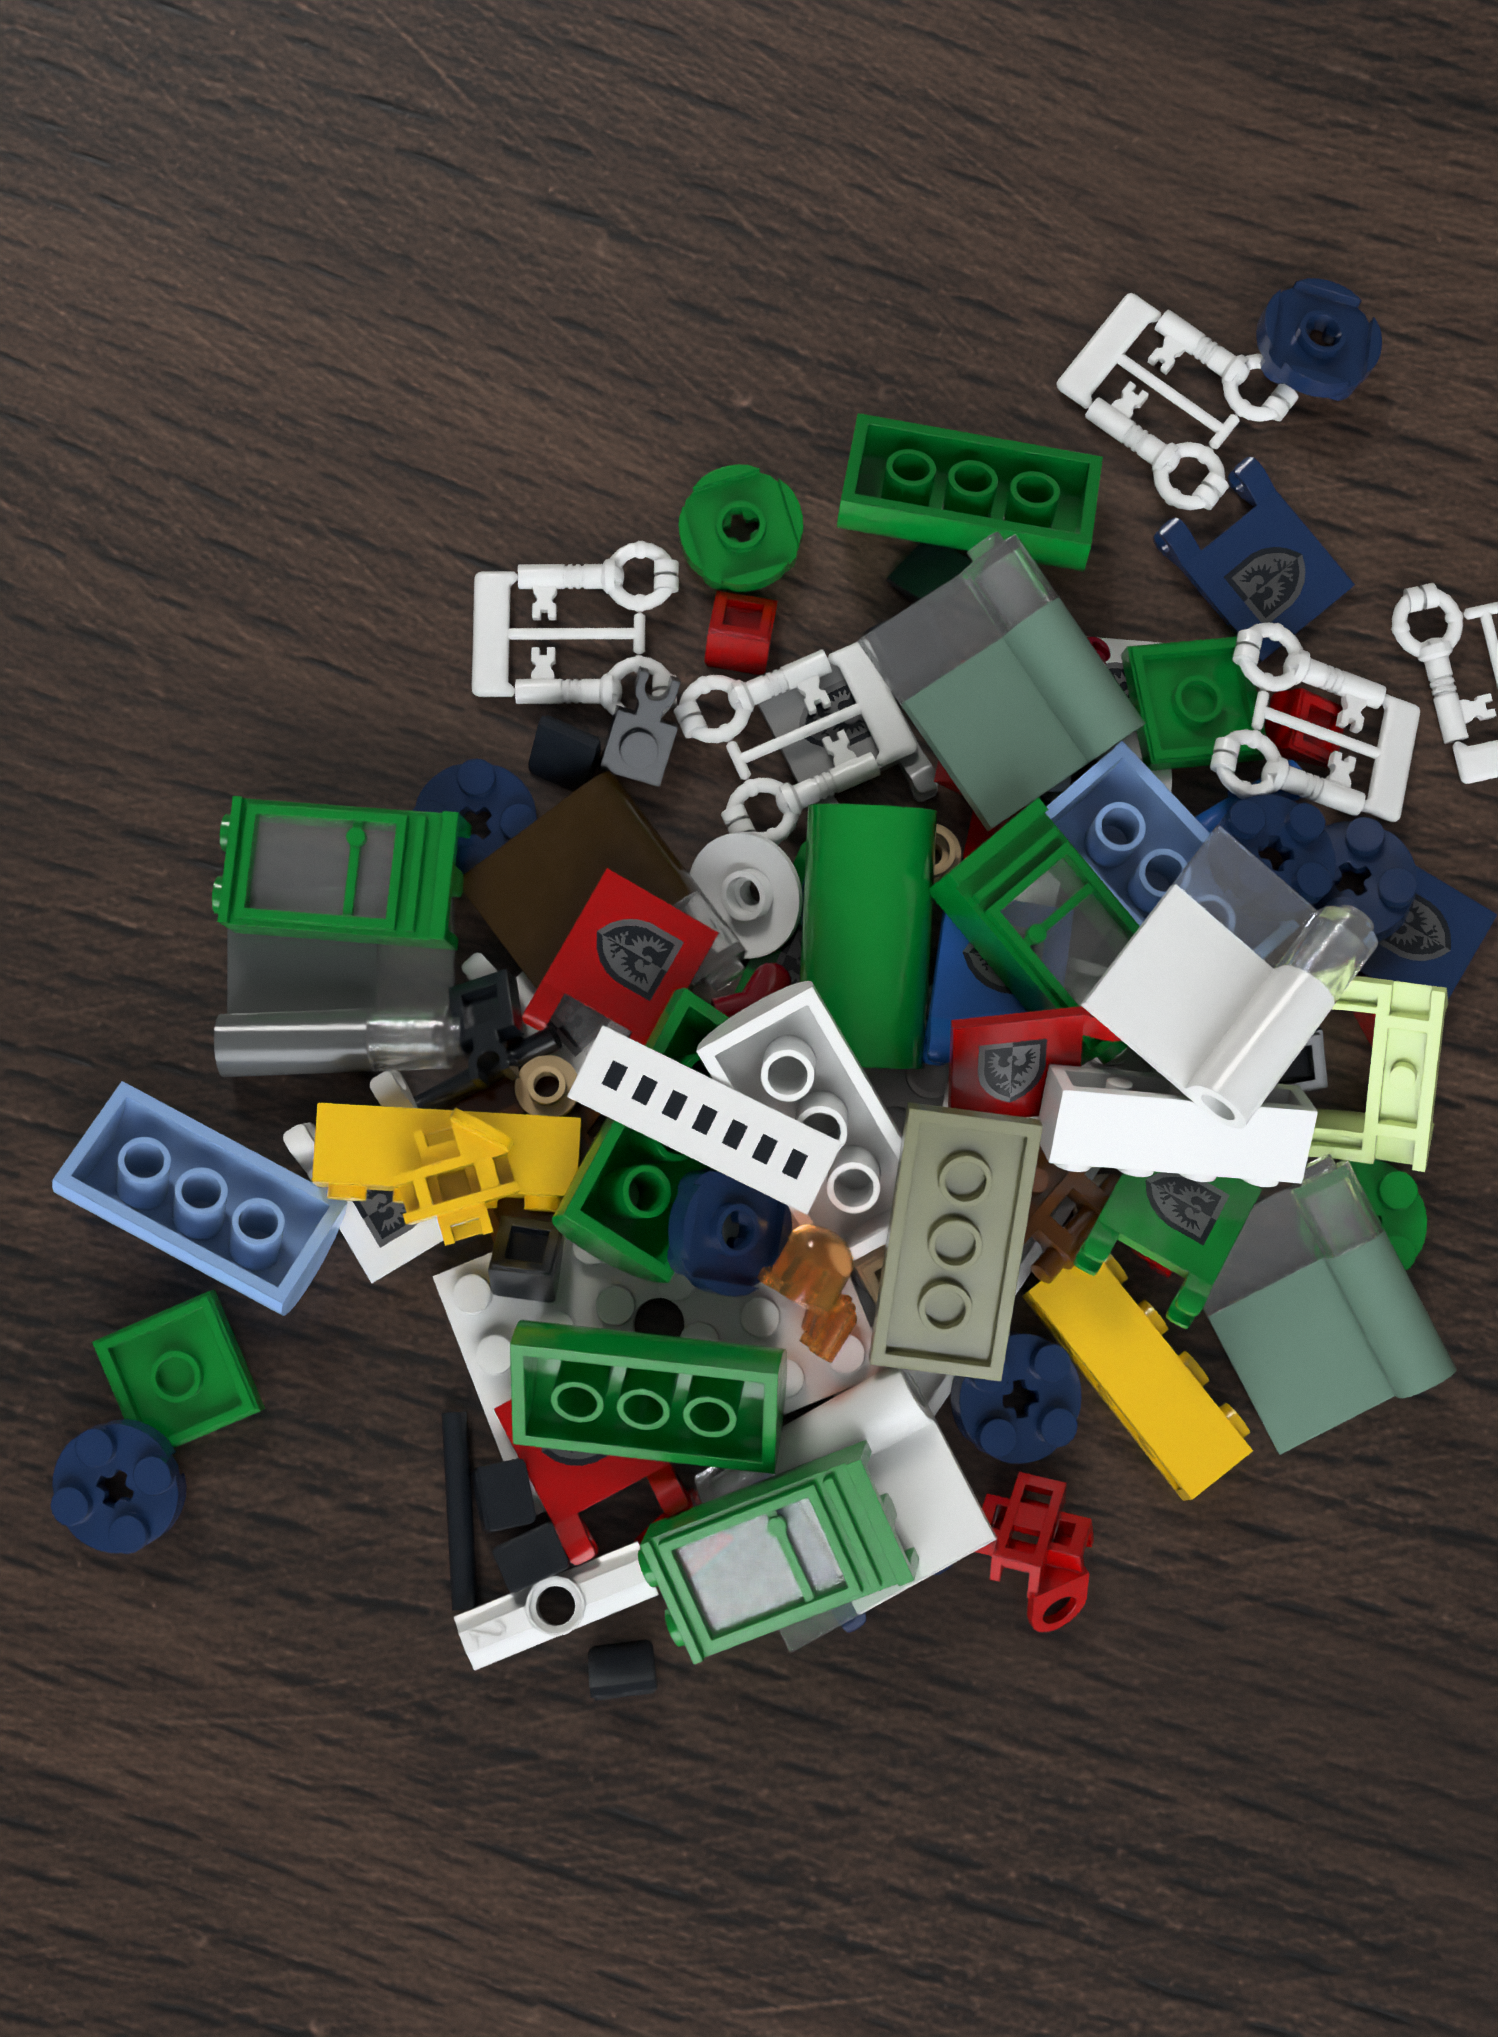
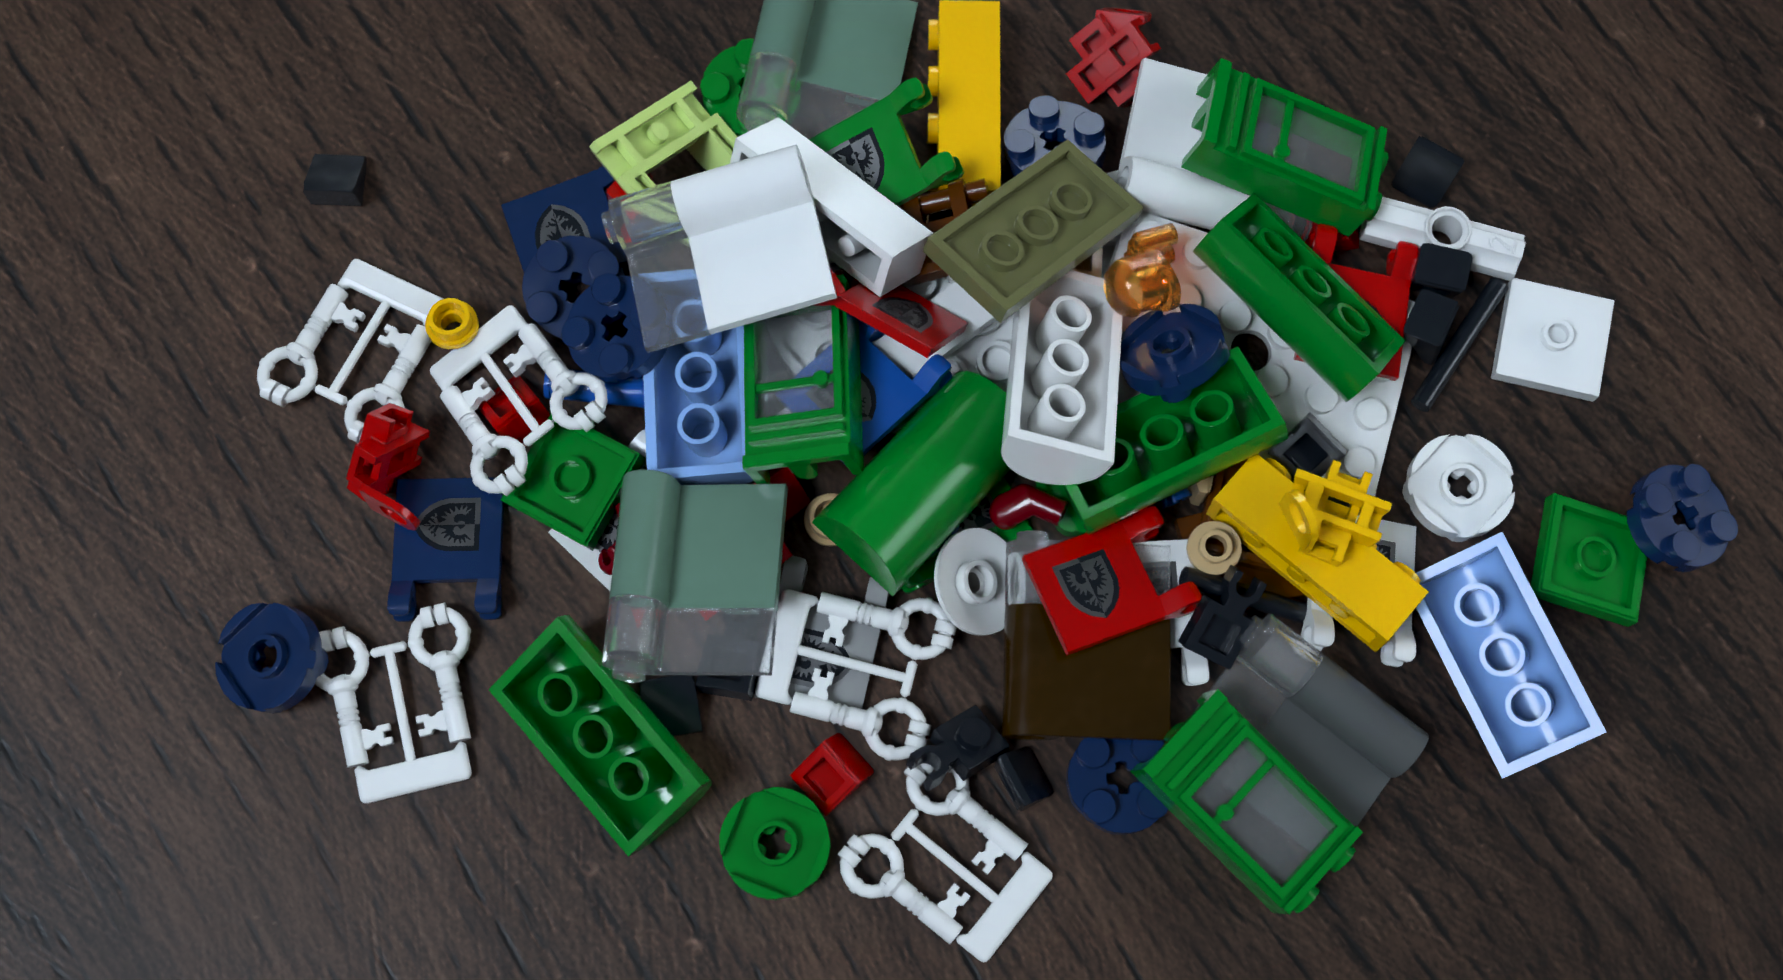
camera: 140 degrees left, 5 degrees down
white sticker [567,1025,842,1215] -> none
none -> red piece [346,403,430,531]
none -> yellow plate [425,298,479,349]
none -> white plate [1402,434,1515,542]
none -> white plate [1491,278,1615,402]

